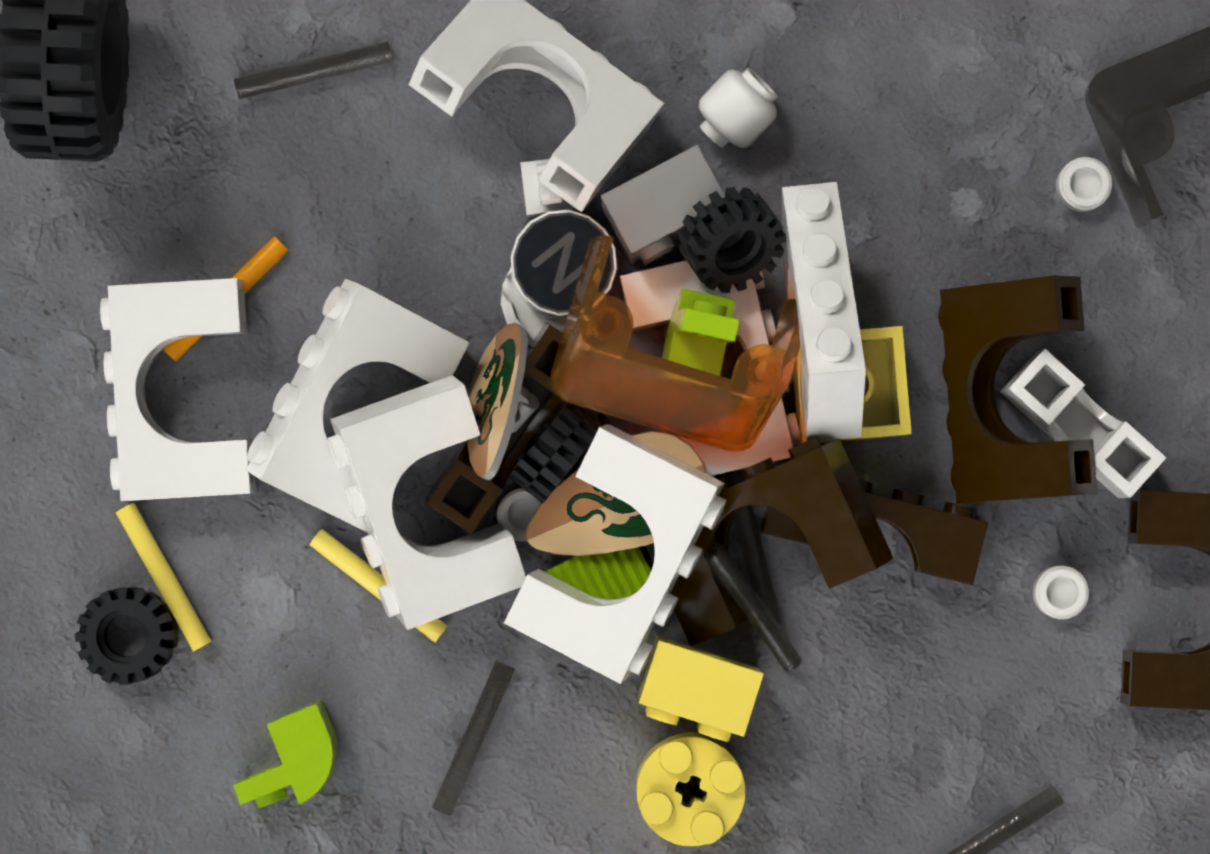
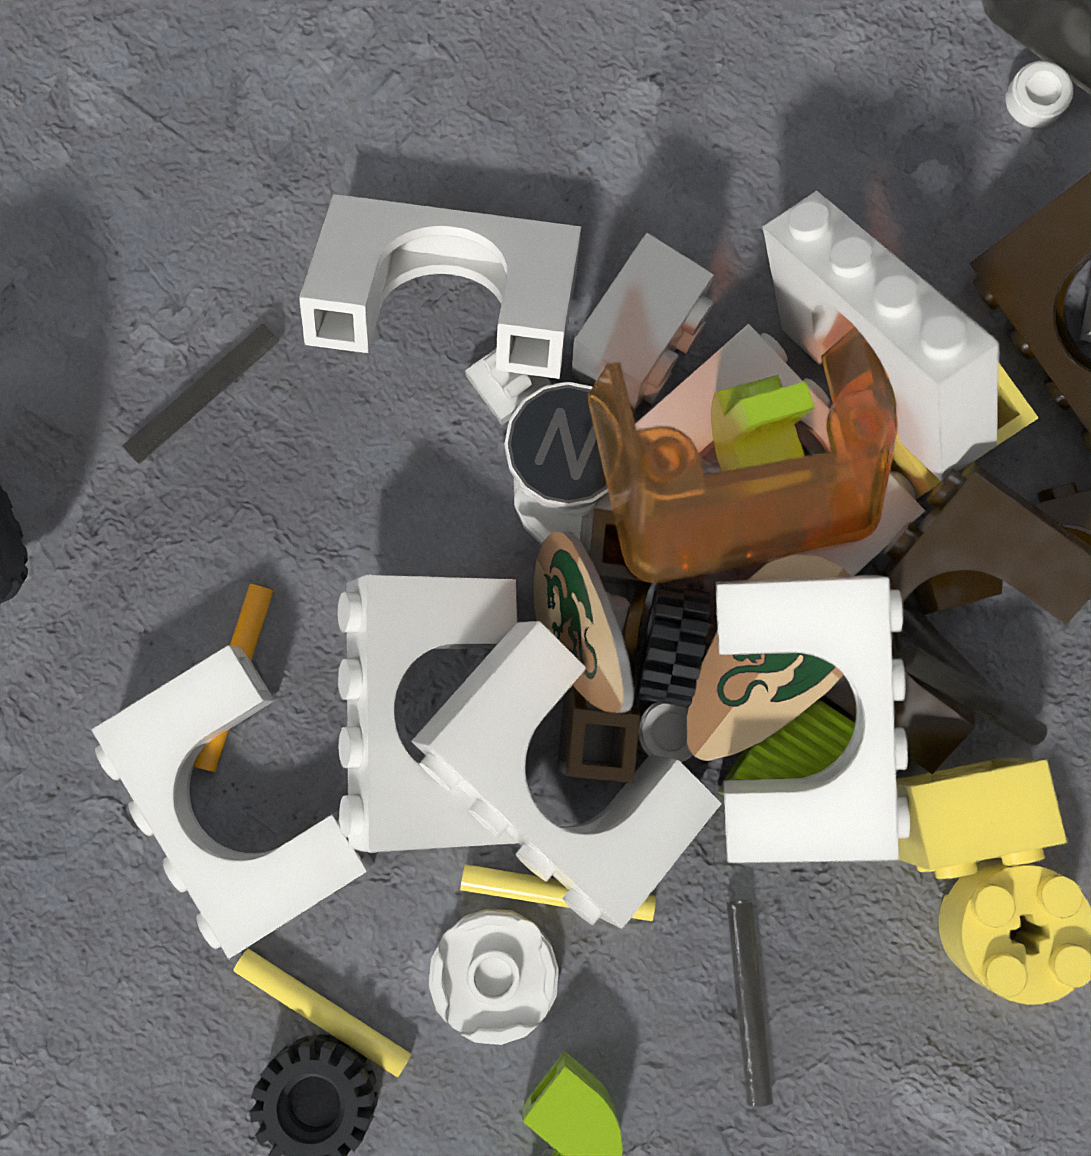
camera: 30 degrees left, 5 degrees down
black tyre [678,187,786,293] -> none
white head [699,68,778,148] -> none
none -> white tile [429,908,559,1045]

